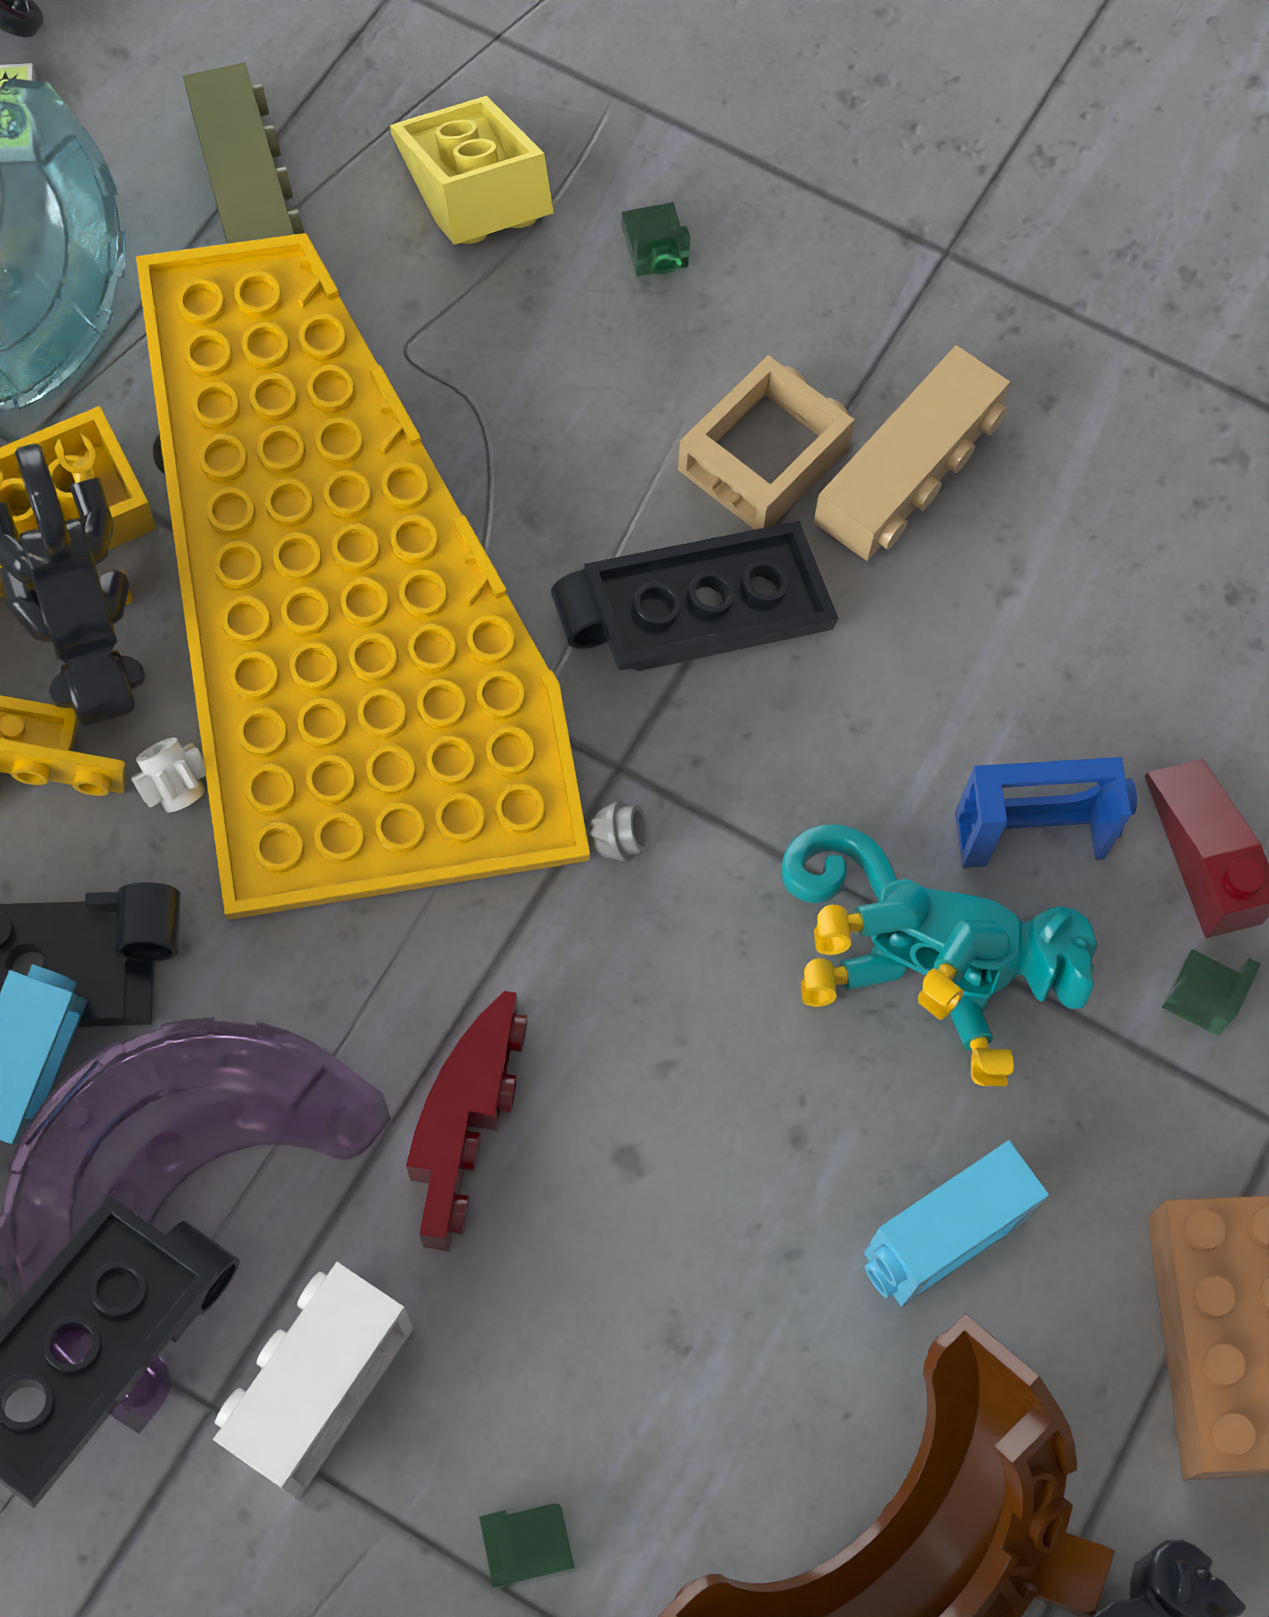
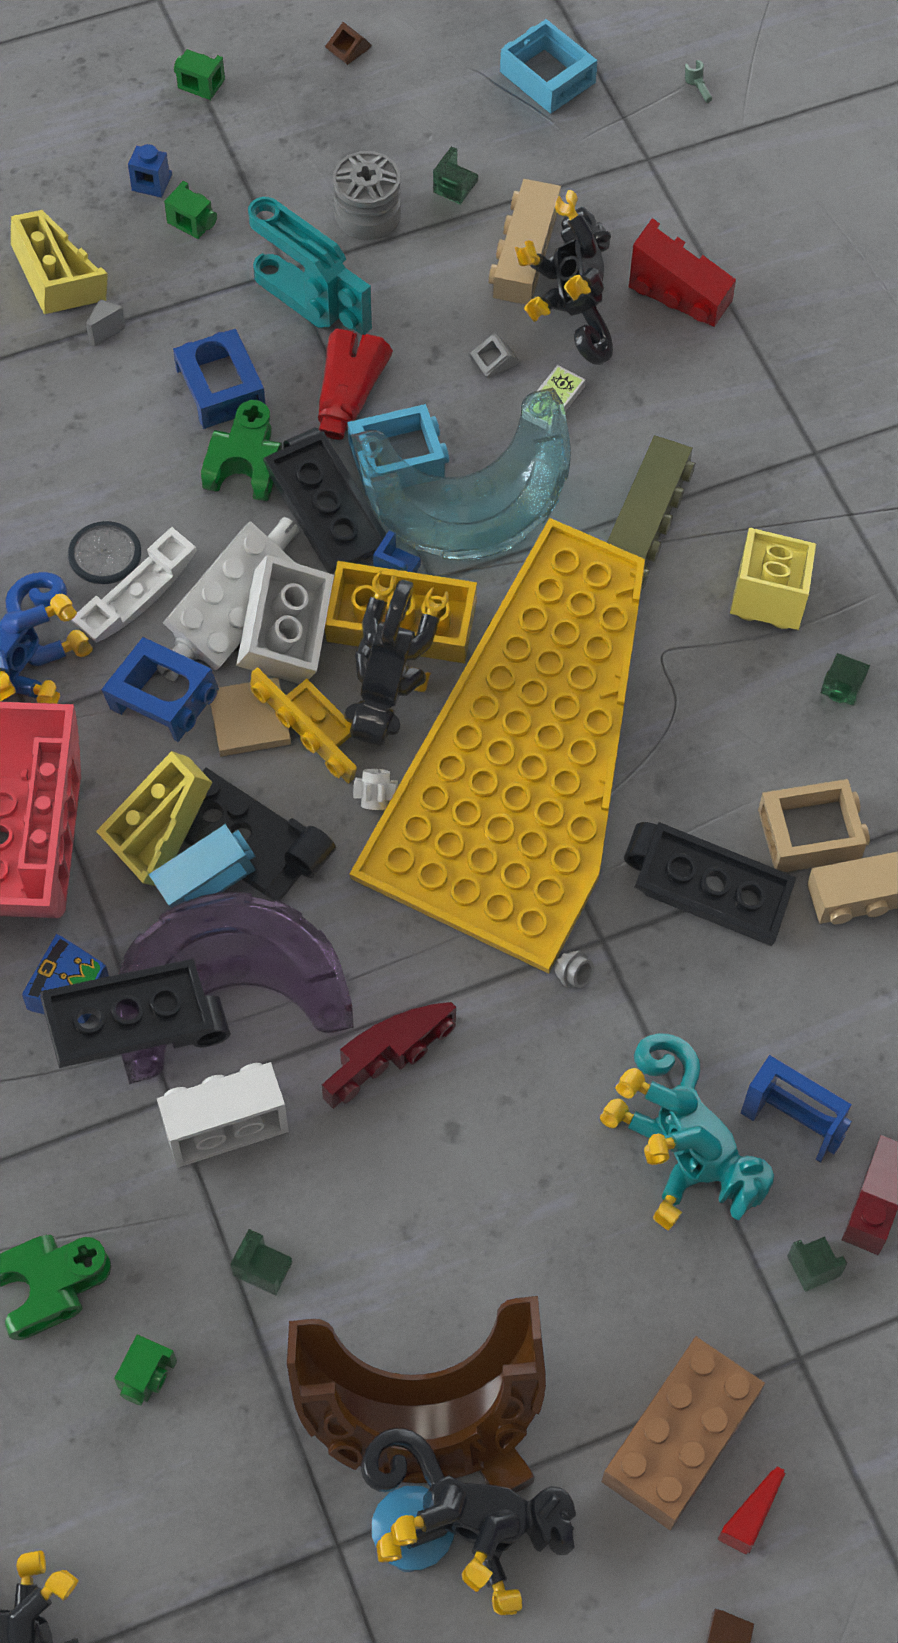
camera: 40 degrees right, 5 degrees down
medium azure window [864,1140,1049,1307] -> none

